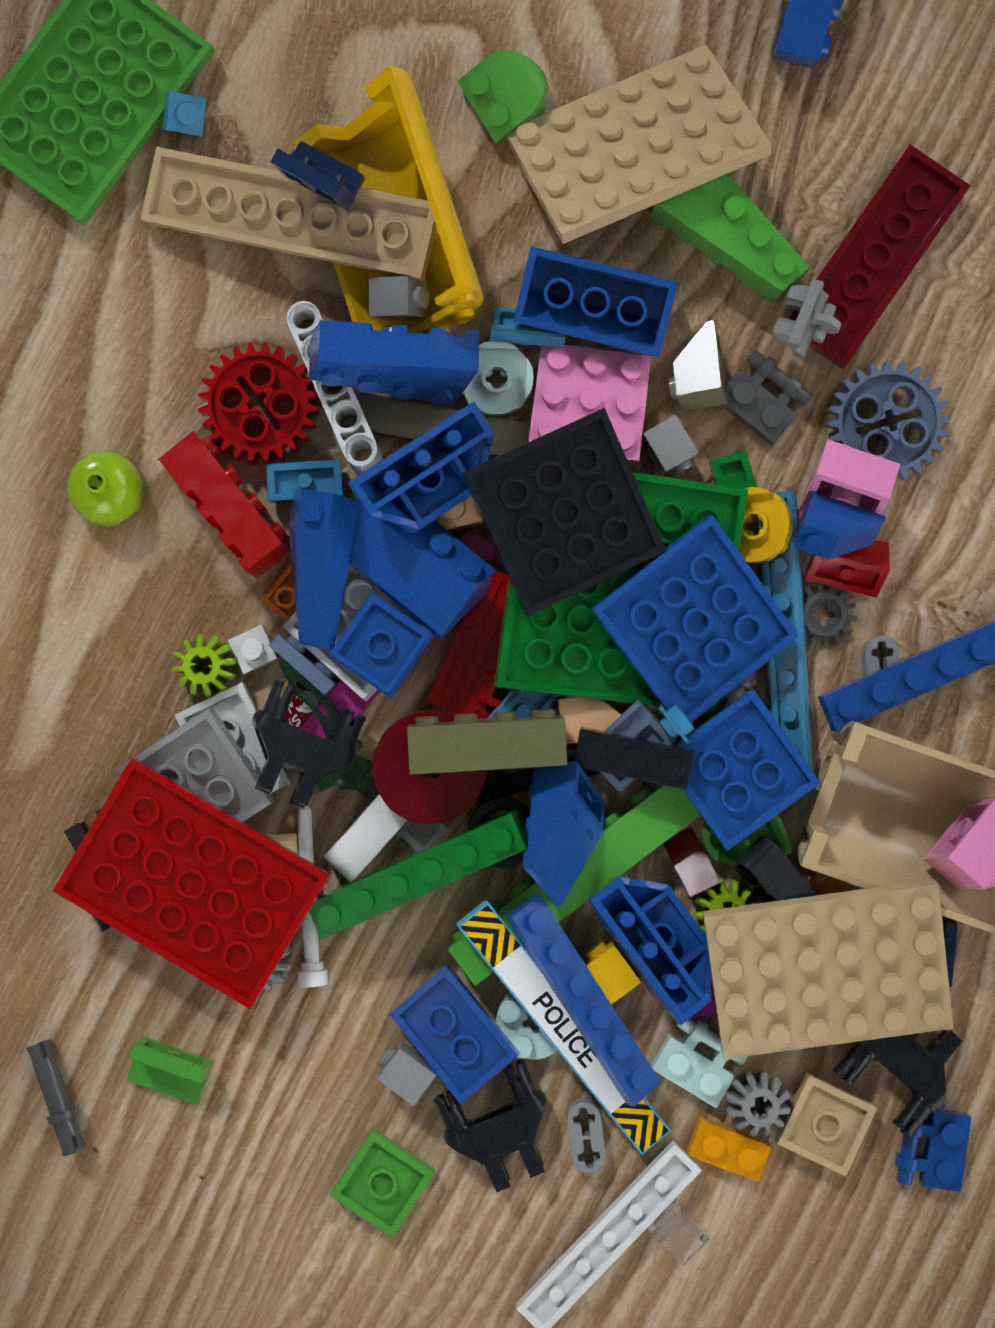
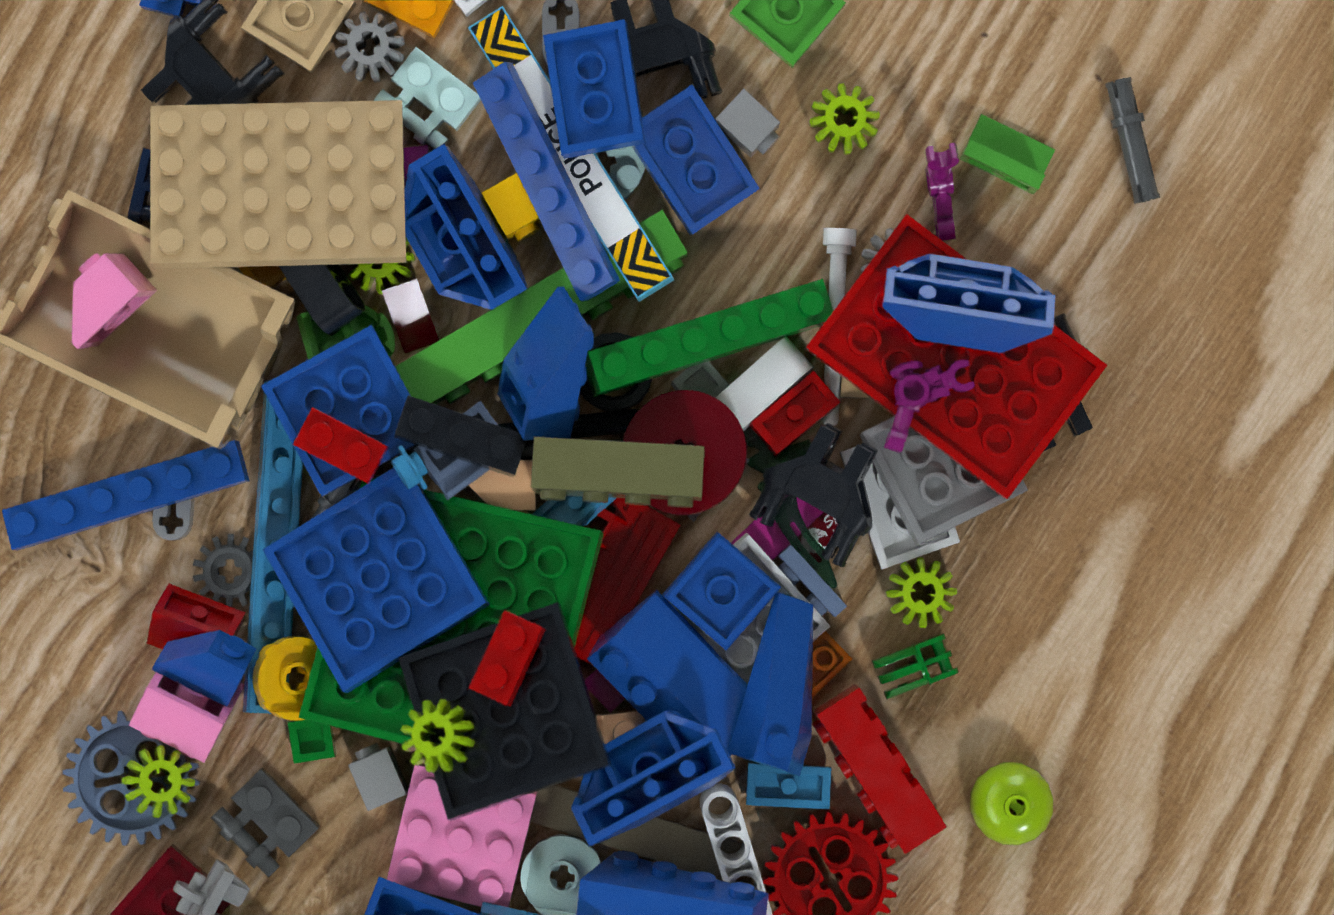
camera: 175 degrees left, 0 degrees up
white plate [228,625,279,674] -> none
slope [669,320,728,412] -> none
none -> lime gear [121,745,195,818]
none -> red plate [293,407,388,484]
none -> lime gear [401,699,474,773]
none -> red plate [469,610,546,707]
none -> blue plate [543,19,646,159]
none -> red plate [750,371,840,457]
none -> lime gear [809,83,880,155]
none -> green arm [872,633,959,700]
none -> blue wedge [883,254,1055,353]
none -> magenta piece [884,360,975,453]
none -> magenta piece [925,143,959,241]

